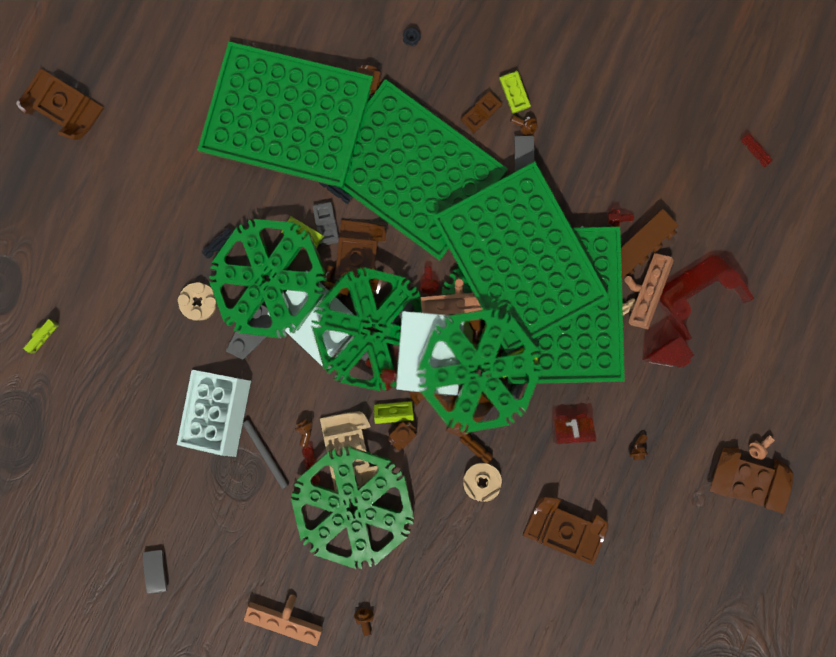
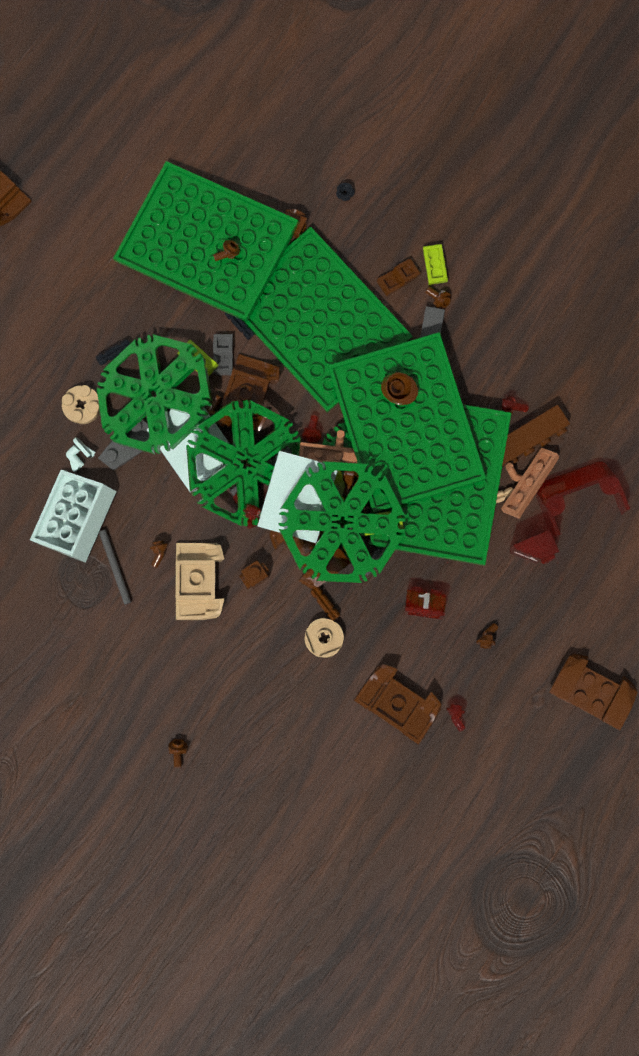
camera: 15 degrees right, 5 degrees down
nougat plate [244,595,323,646] -> none
green plate [291,446,414,569] -> none
clear red axle [302,447,320,484] -> none
lime plate [374,401,414,424] -> none
nougat plate [749,435,775,460] -> none
none -> light aqua piece [66,437,96,472]
none -> reddish brown plate [213,240,240,261]
none -> reddish brown hat [381,372,418,405]
none -> clear red plate [446,704,466,732]

